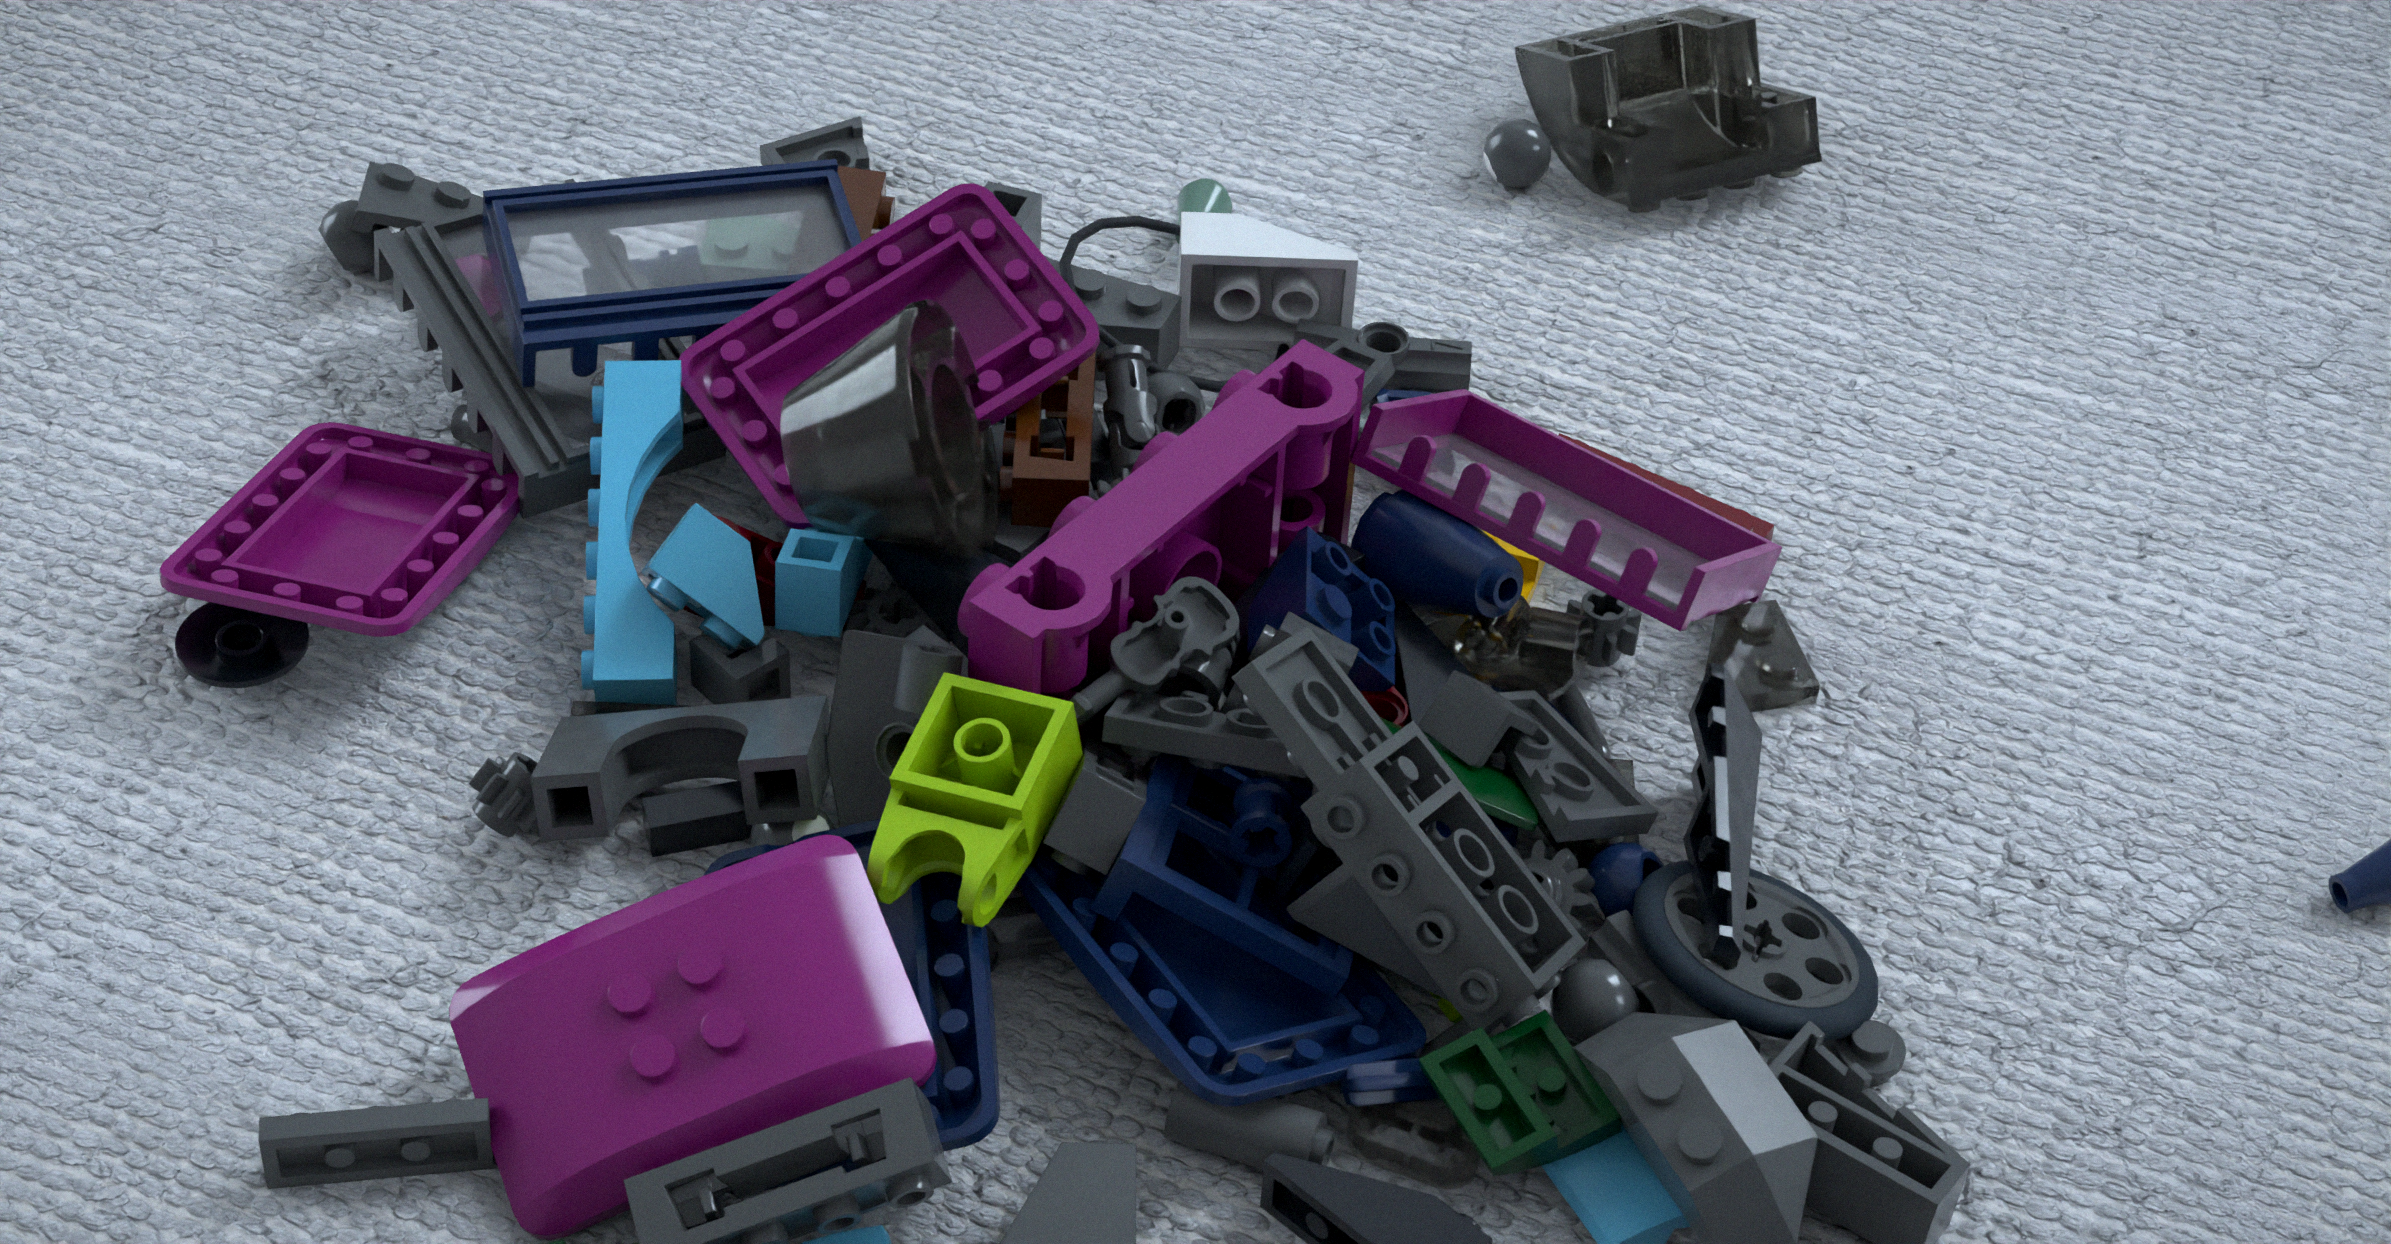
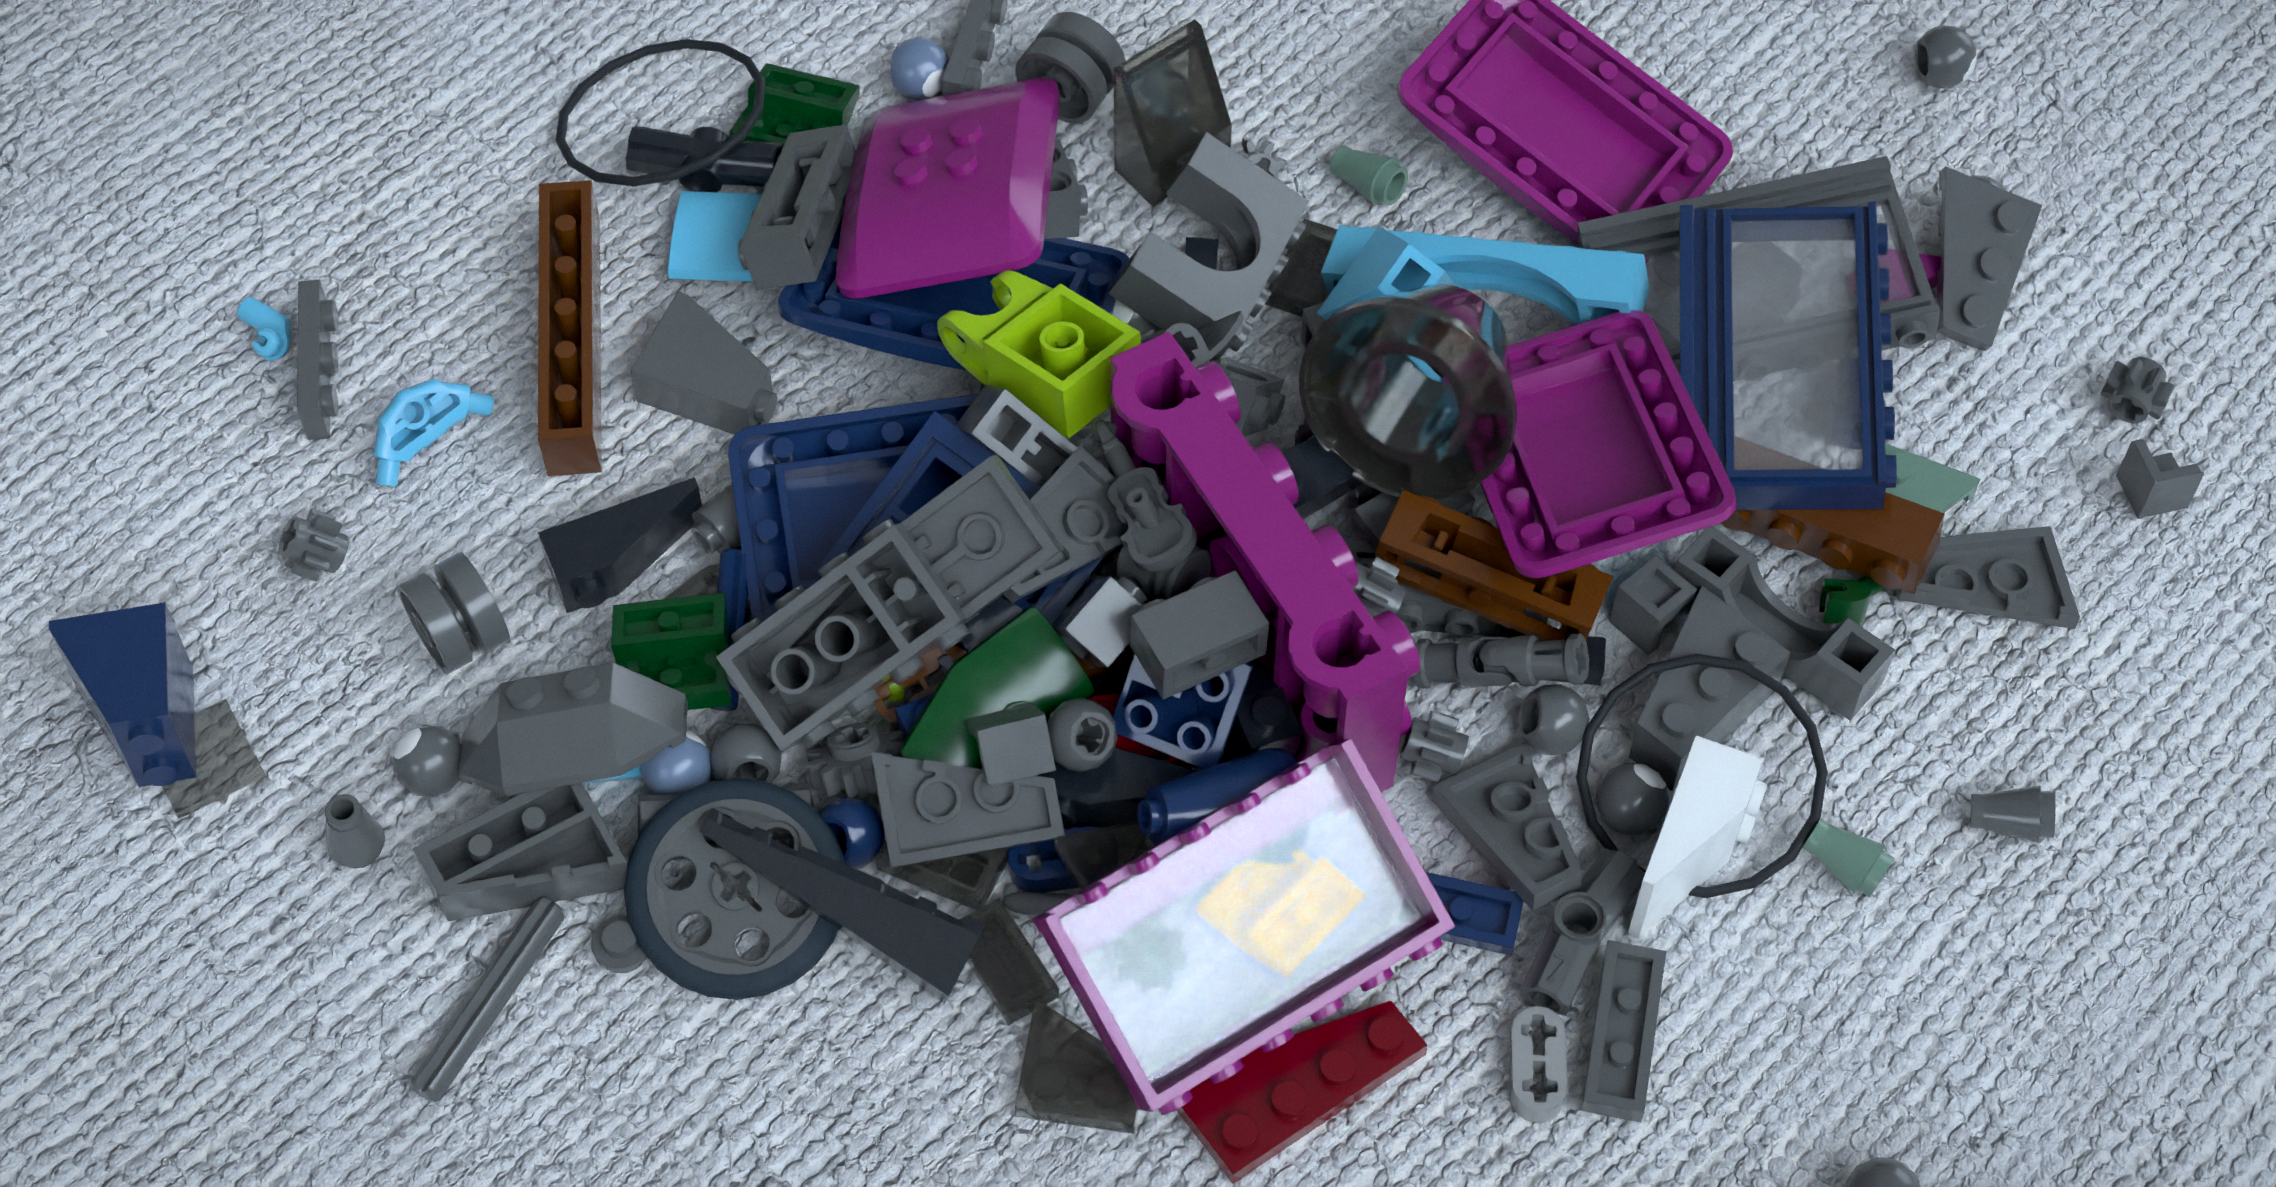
camera: 115 degrees right, 15 degrees up
none -> dark grey axle [410,897,564,1102]
none -> sand blue piece [891,37,949,100]
none -> clear smoke tile [959,898,1060,1026]
none -> dark grey wheel [1015,12,1126,123]
none -> dark grey piece [1047,698,1118,772]
none -> clear smoke slope [1113,19,1232,206]
none -> dark grey brick [1130,570,1269,700]
none -> sand green cone [1330,145,1408,206]
none -> light grey beam [1509,1006,1567,1123]
none -> dark grey plate [1581,940,1666,1122]
none -> dark grey piece [1596,763,1670,835]
none -> dark grey piece [1915,25,1976,88]
none -> dark grey cone [1970,785,2056,843]
none -> dark grey gear [2101,357,2175,423]
none -> dark grey panel [2116,439,2204,519]

